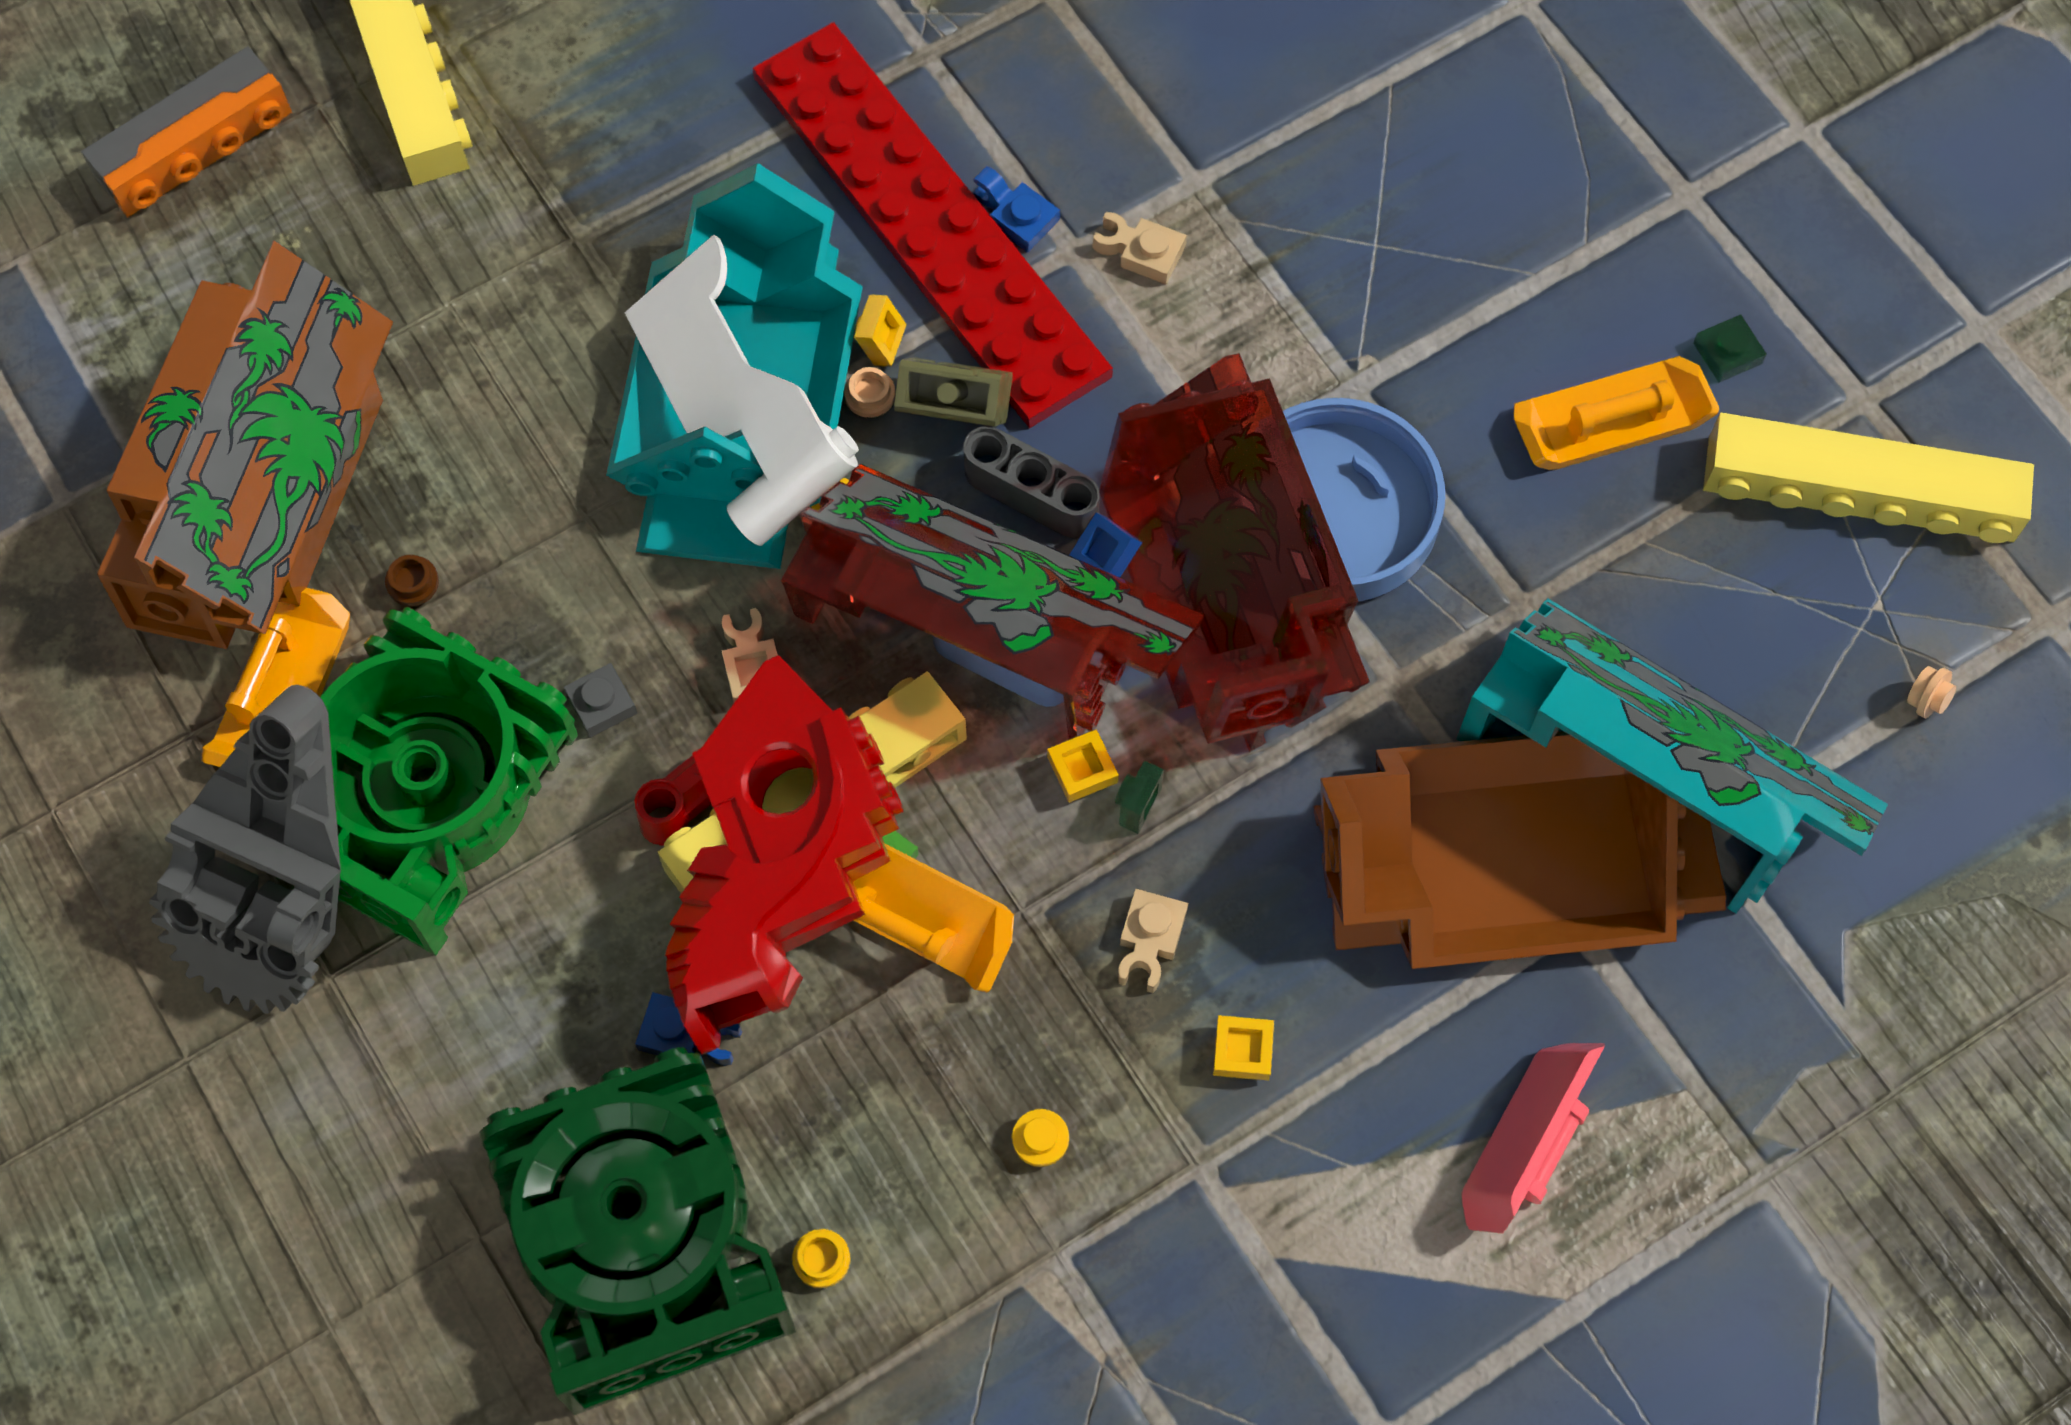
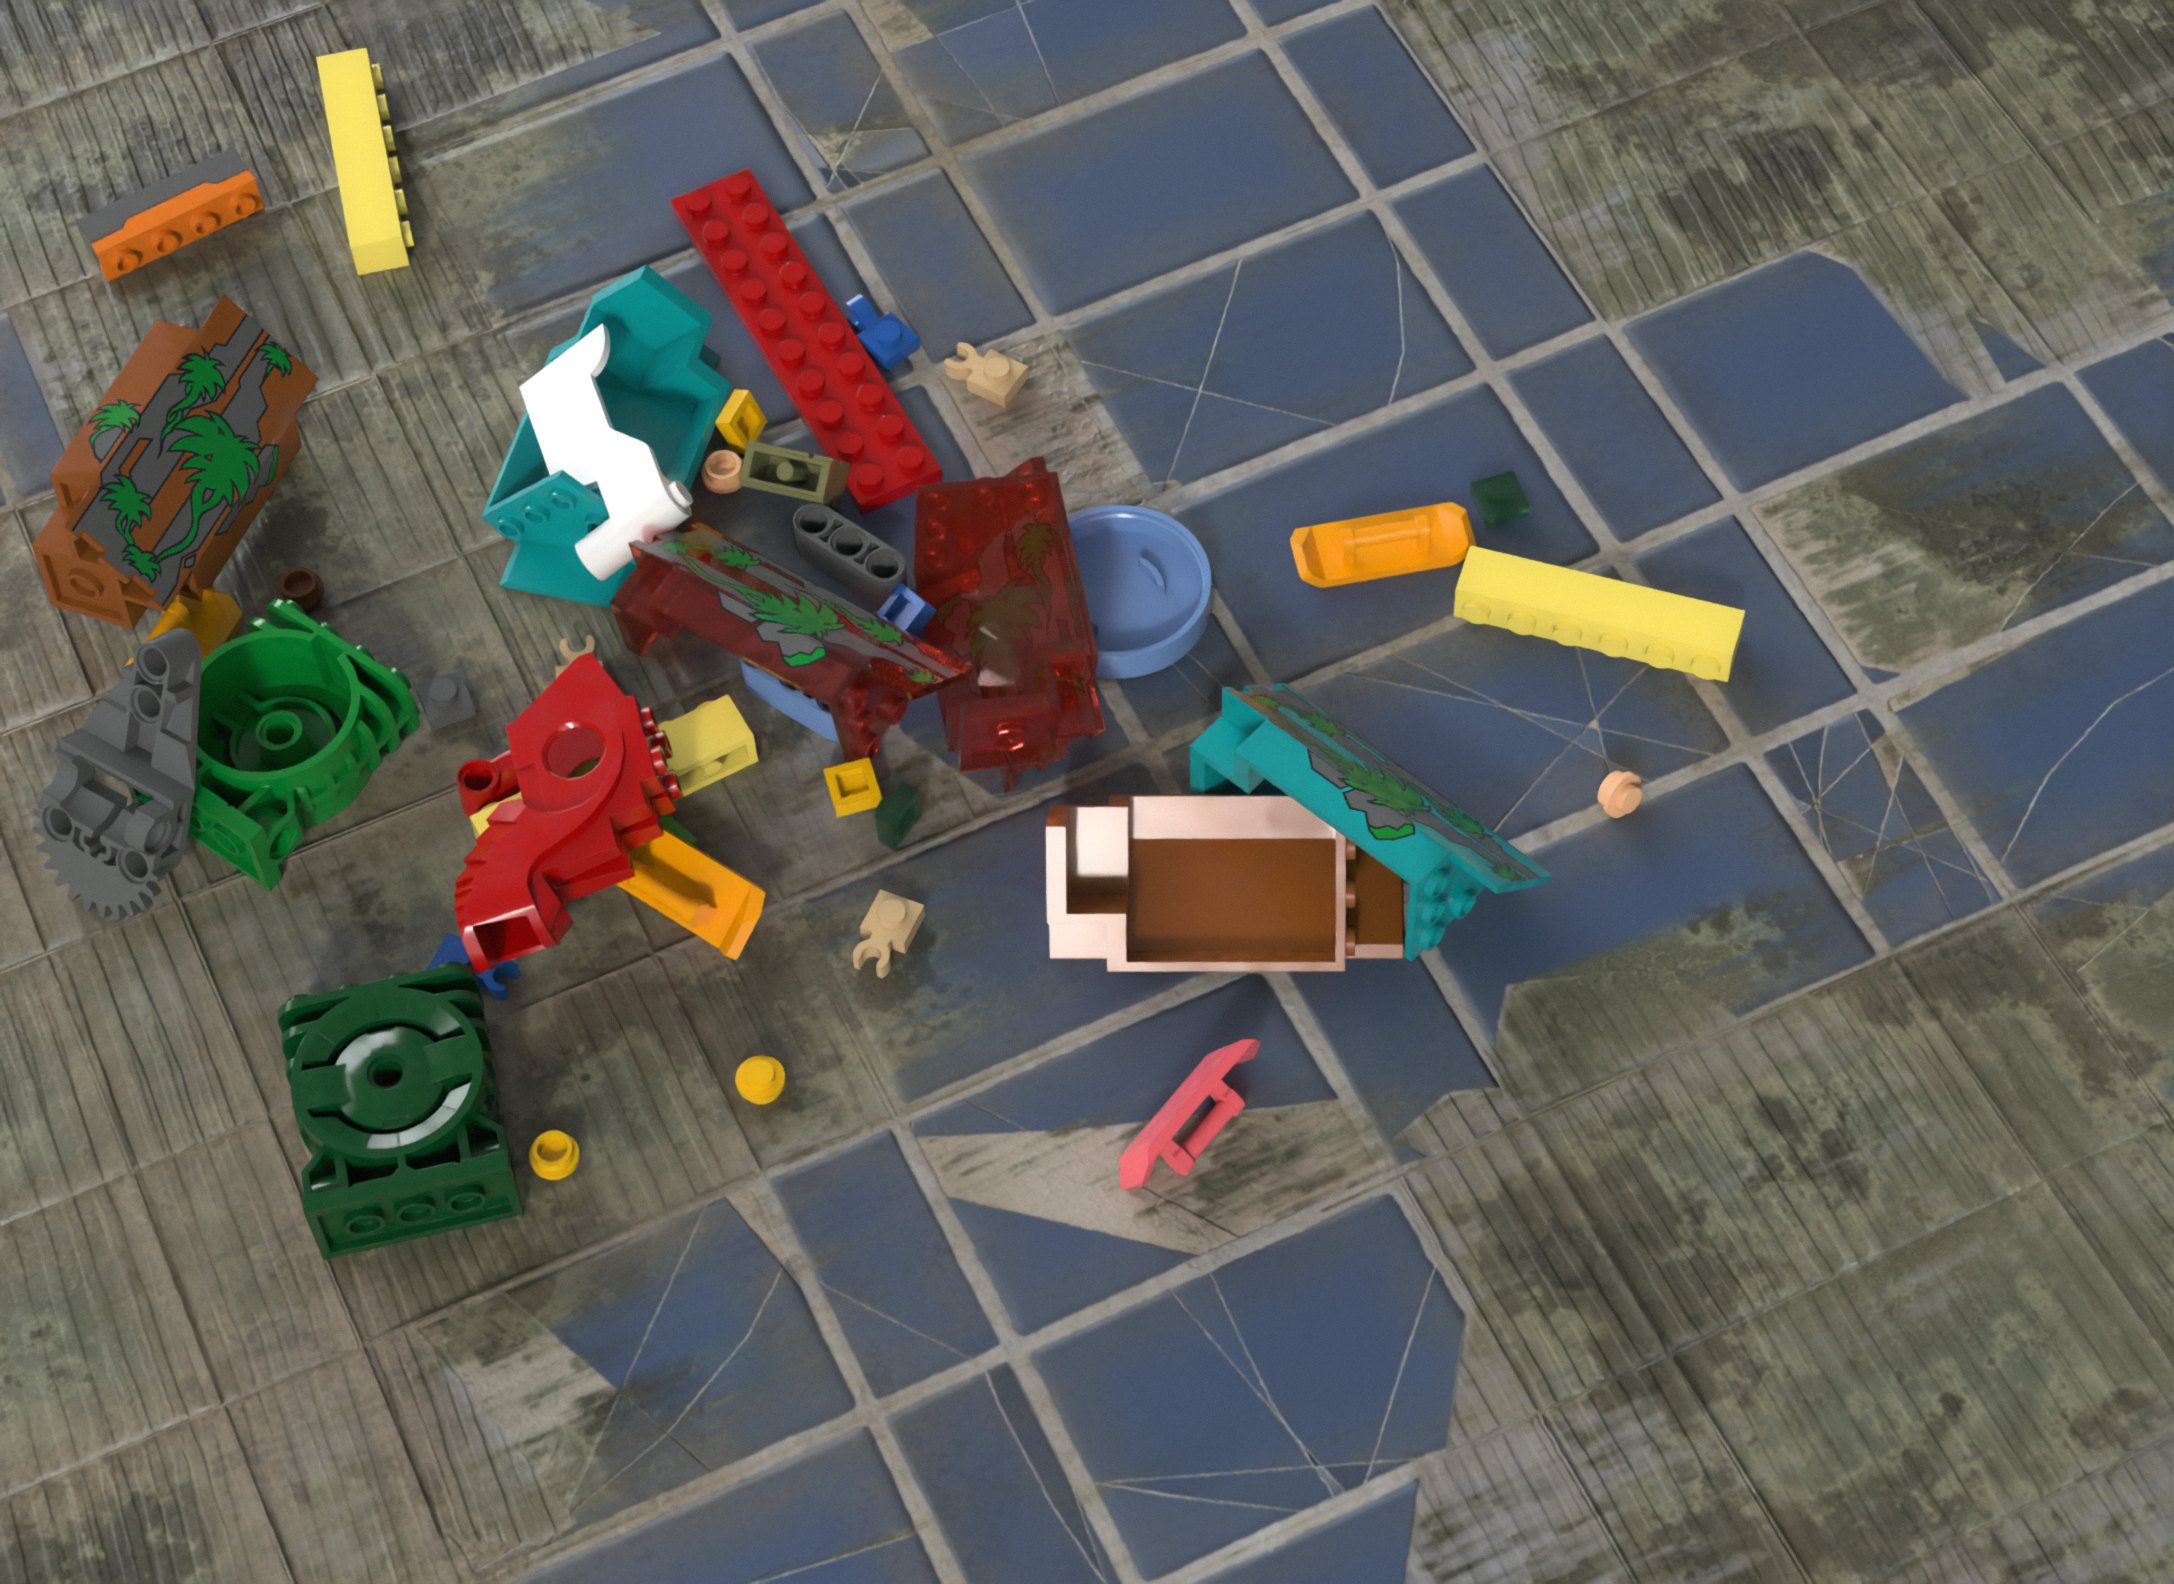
camera: 10 degrees right, 10 degrees down
yellow plate [1213,1015,1274,1081] -> none

